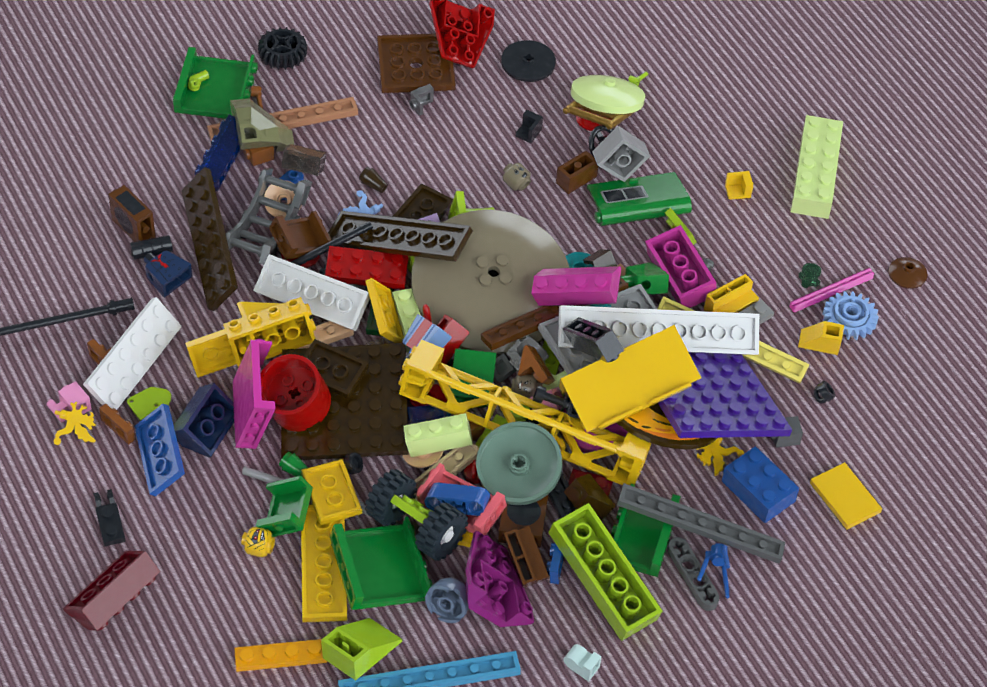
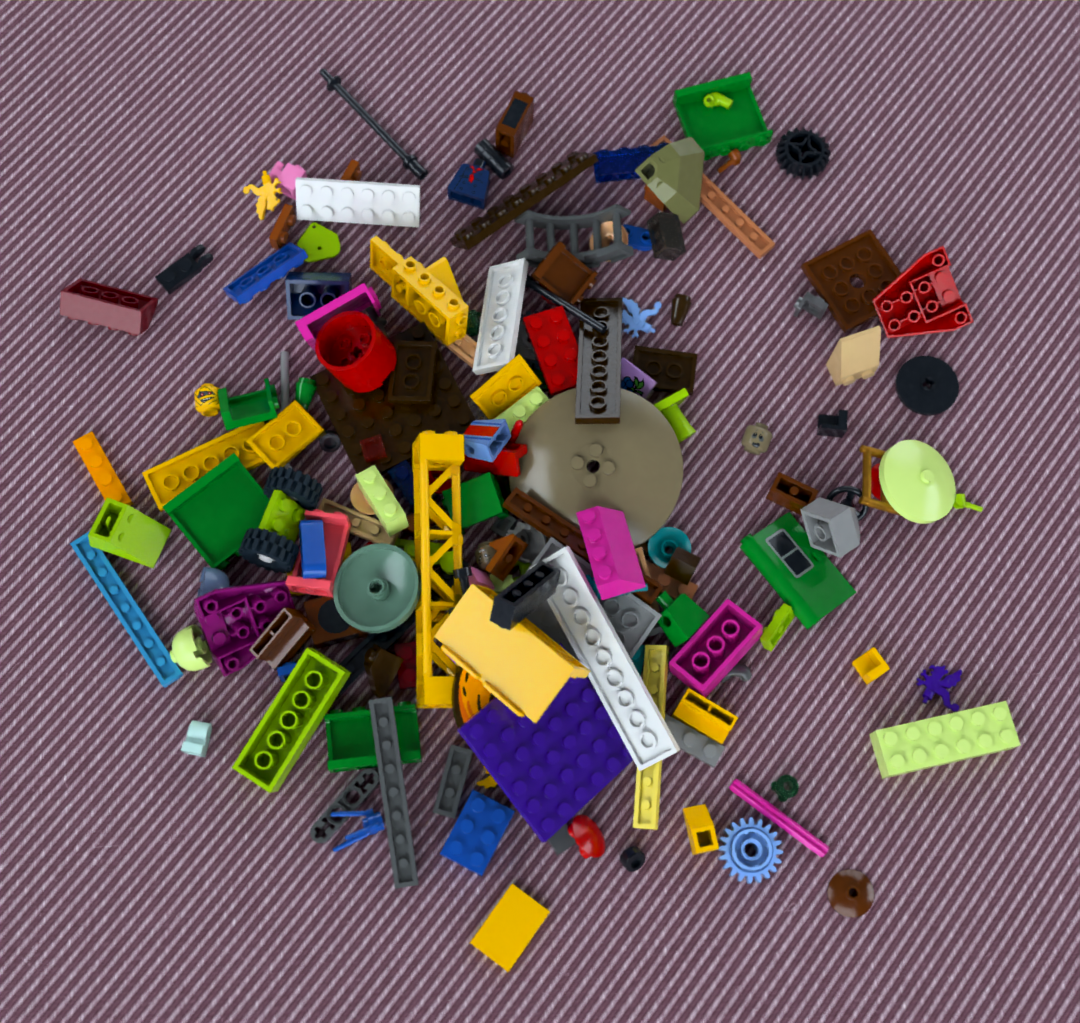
camera: 65 degrees right, 20 degrees up
none -> yellowish green cylinder [170,624,213,671]
none -> clear red tile [360,434,387,463]
none -> dark grey plate [433,744,473,819]
none -> red dish [567,814,606,859]
none -> tan slope [826,326,881,386]
none -> dark purple piece [916,665,962,712]

